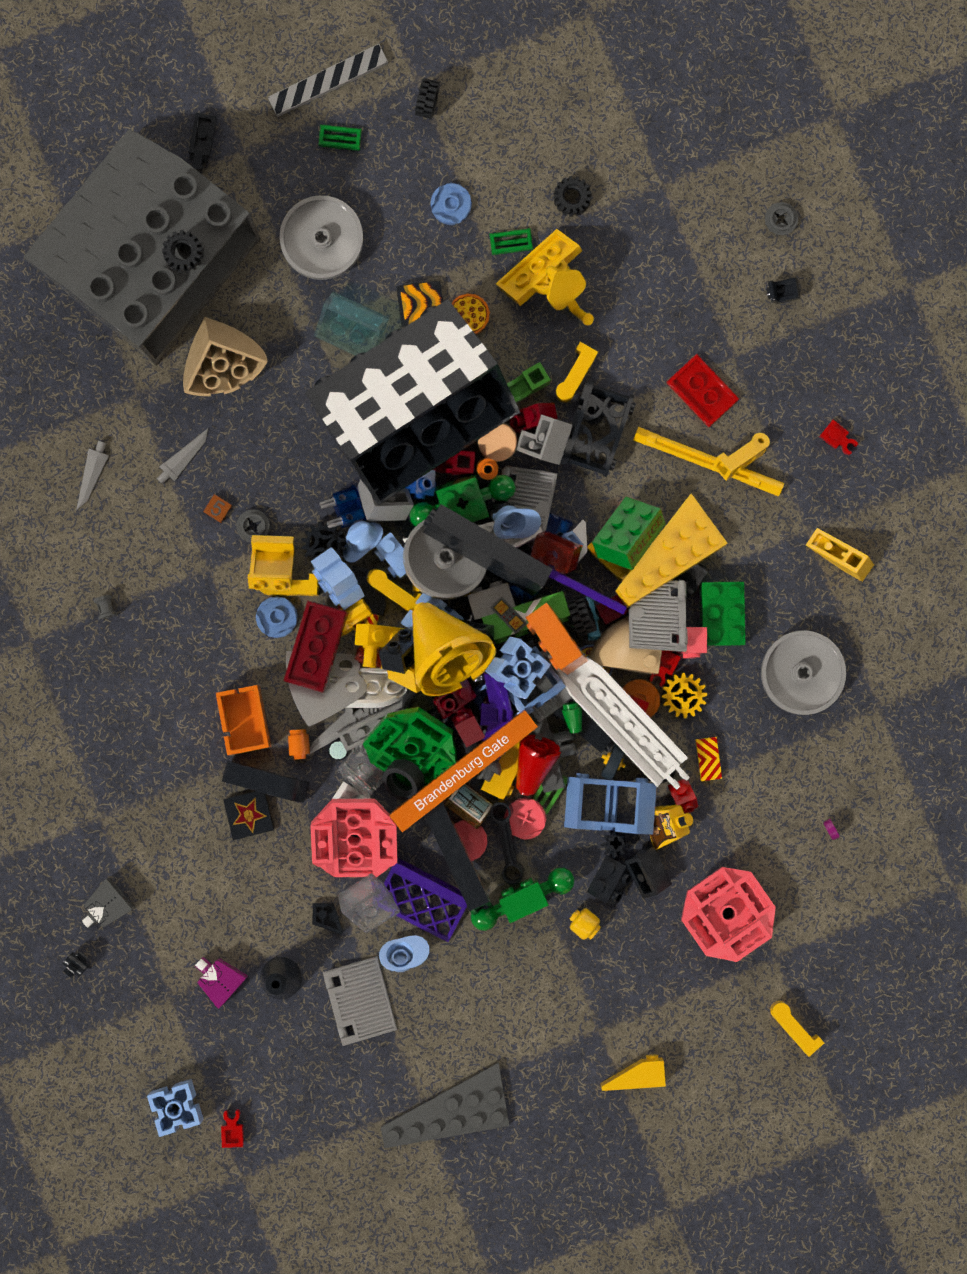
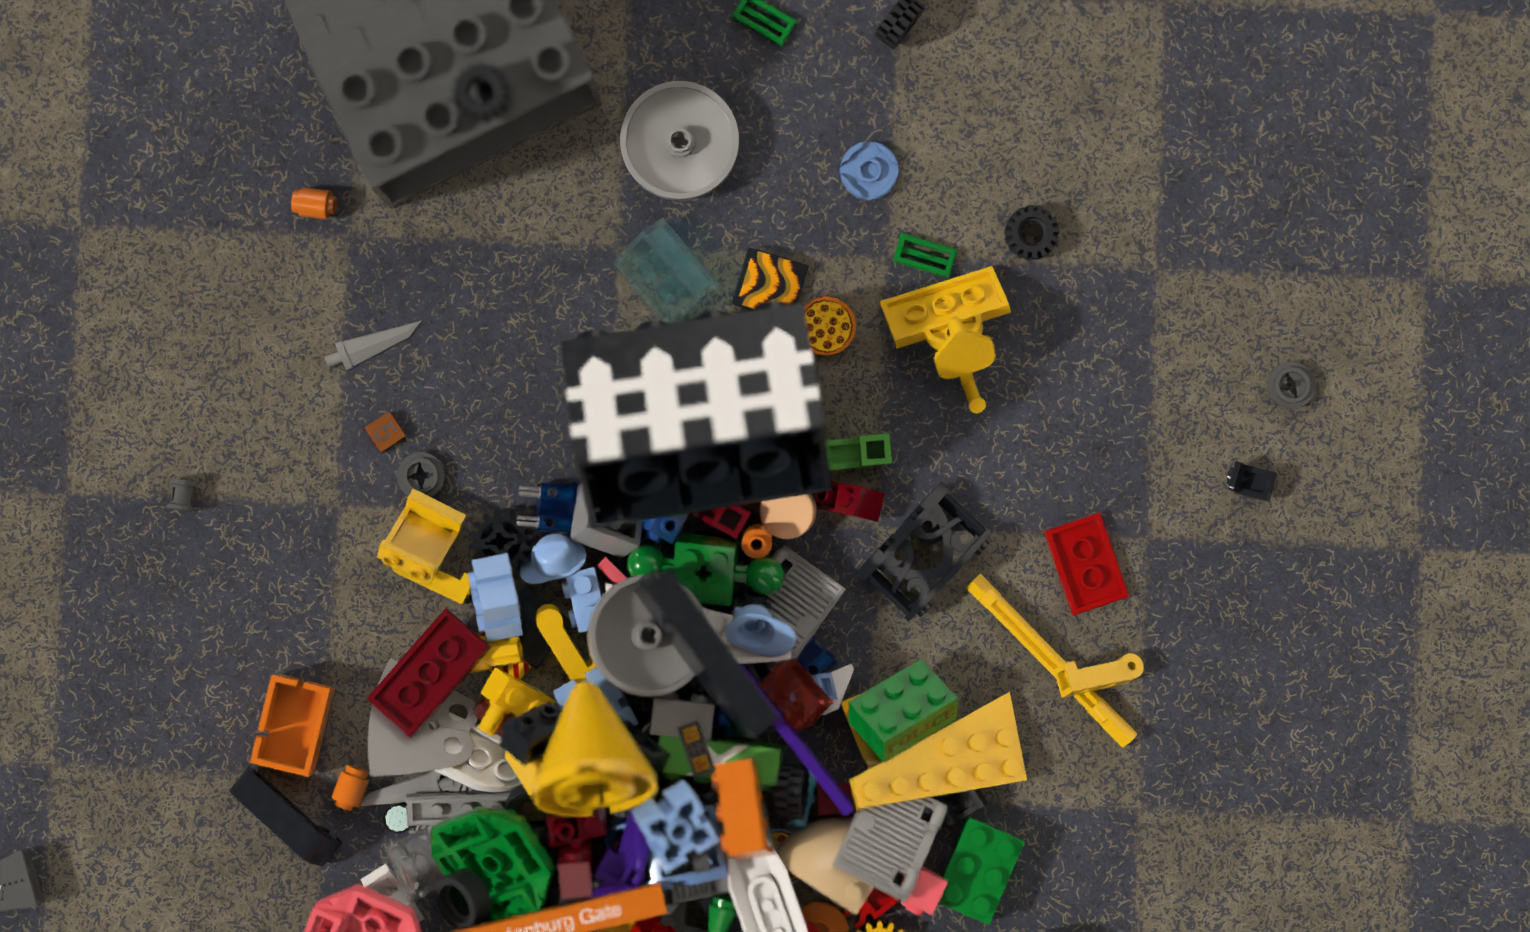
camera: 25 degrees right, 0 degrees up
light grey bar [76,441,109,510] -> none
tan brick [183,317,268,396] -> none
black tile [223,791,274,840] -> none
medium blue tile [256,596,298,638] -> none
light grey brick [516,415,572,465] -> none
yellow leg [556,342,598,402] -> none
yellow slope [806,528,874,582] -> none
red plate [819,420,858,455] -> none
none -> orange brick [291,187,337,220]
none -> coral tile [597,557,627,585]

